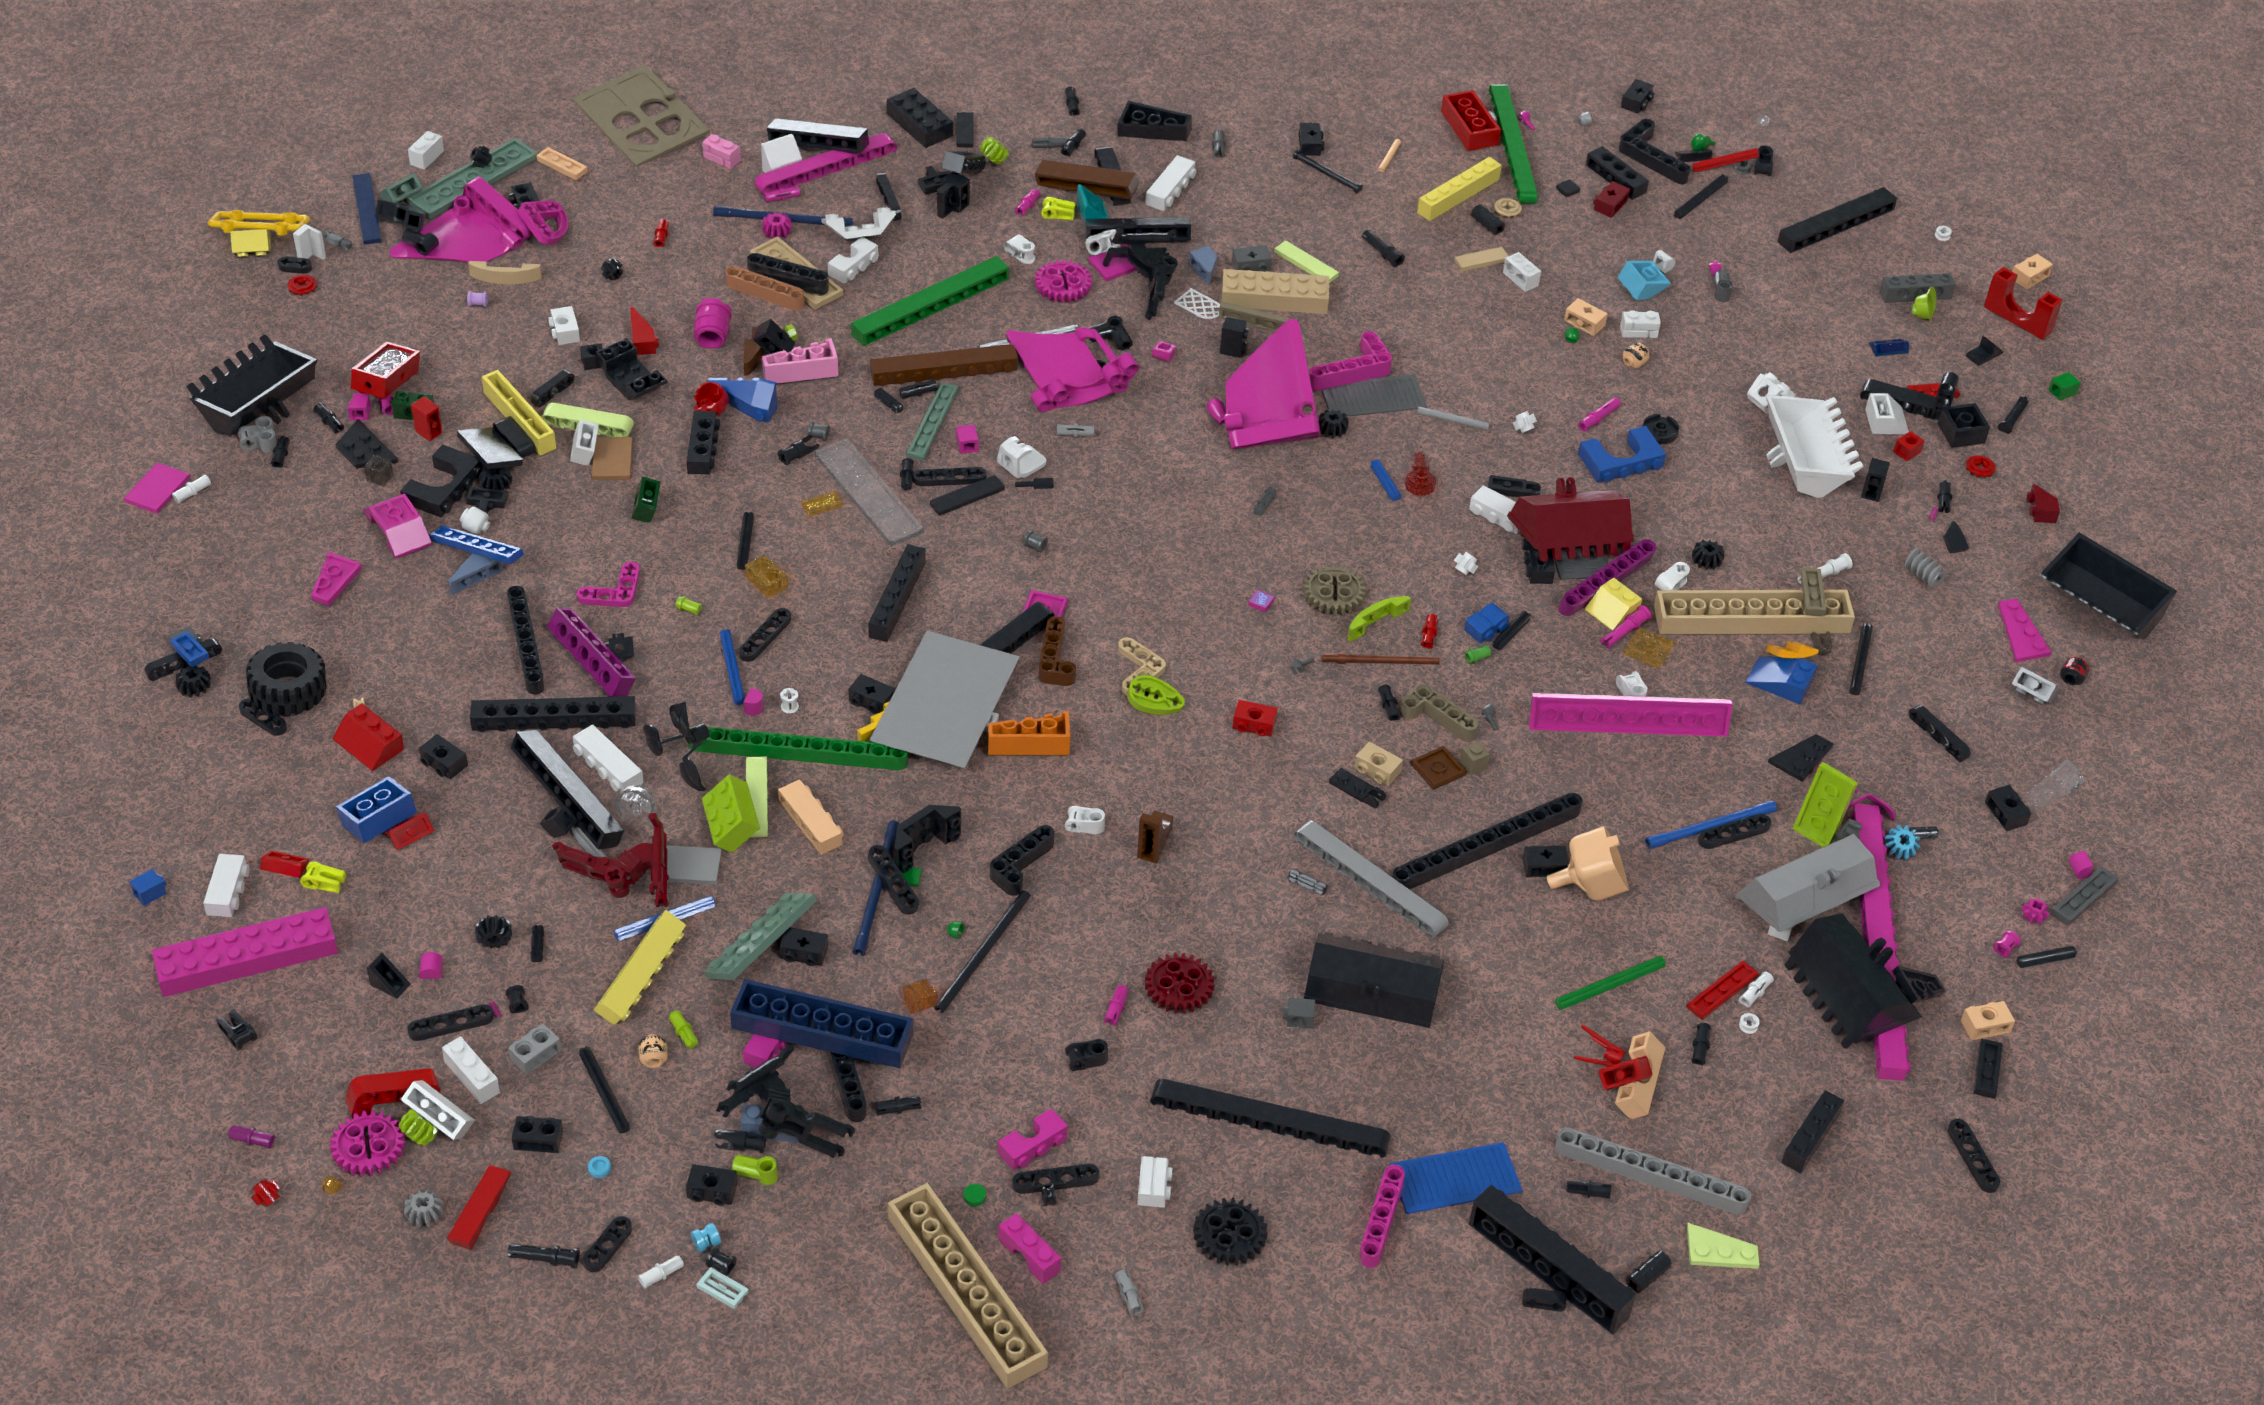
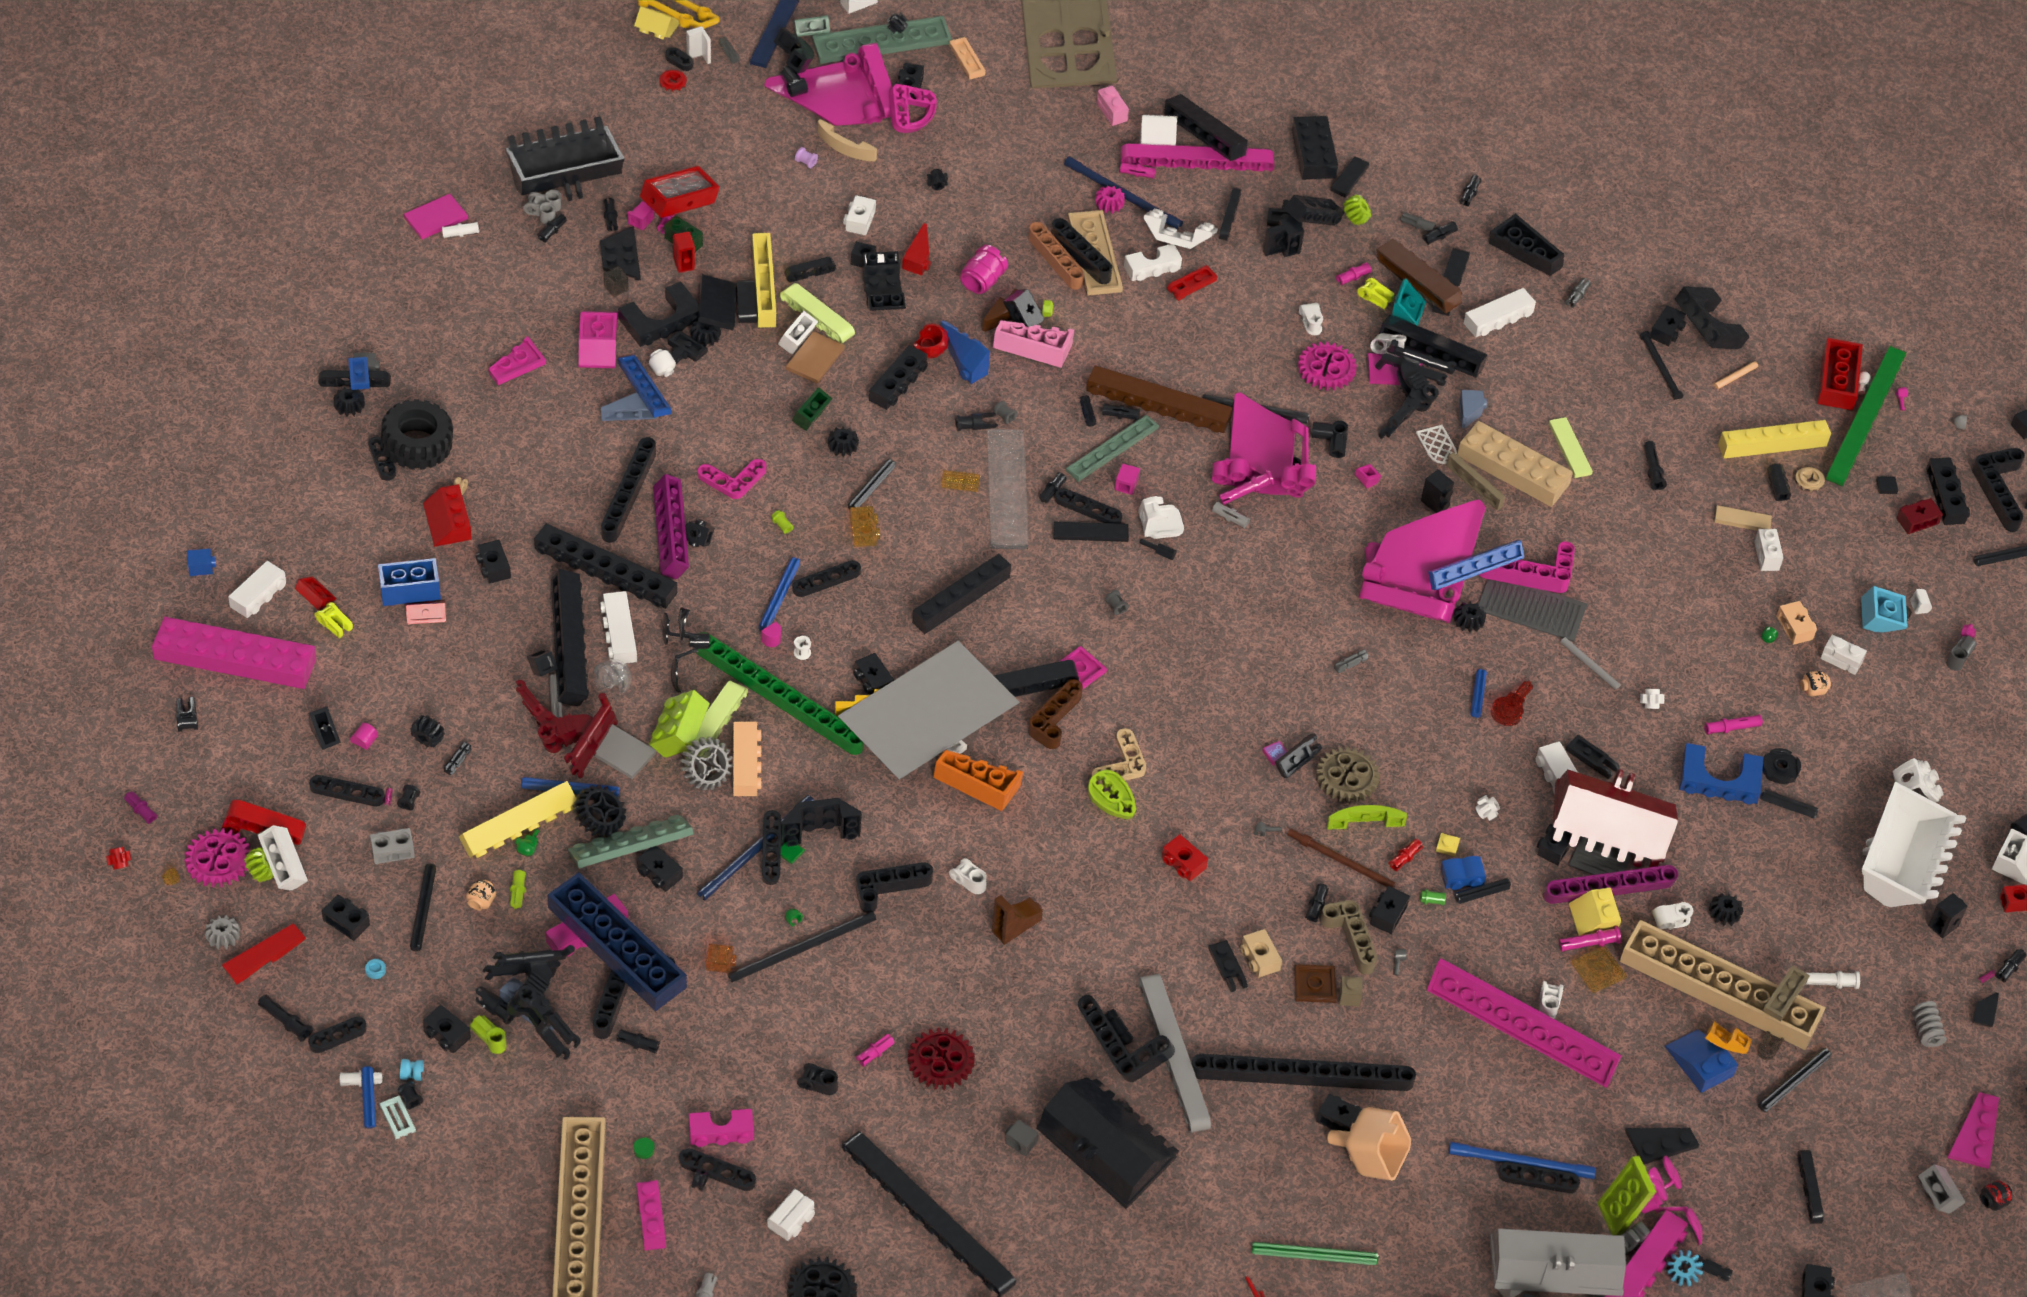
camera: 30 degrees right, 5 degrees up
white brick [442,1036,500,1104] -> none
red axle [653,218,669,247] -> none
green brick [851,256,1009,347] -> none
dark grey brick [1232,245,1272,272] -> none
none -> blue axle [361,1067,376,1128]
none -> green piece [515,829,539,857]
none -> black gear [573,785,627,837]
none -> light grey gear [680,737,733,790]
none -> black gear [827,426,859,457]
none -> black beam [1078,995,1175,1082]
none -> red plate [1167,265,1218,301]
none -> dark pink pin [1219,469,1275,505]
none -> black hinge [1275,733,1322,779]
none -> black brick [1369,886,1410,935]
none -> tile [1428,540,1524,590]
none -> light yellow plate [1436,833,1460,857]
none -> black arch [1675,286,1750,349]
none -> black axle [1761,790,1819,818]

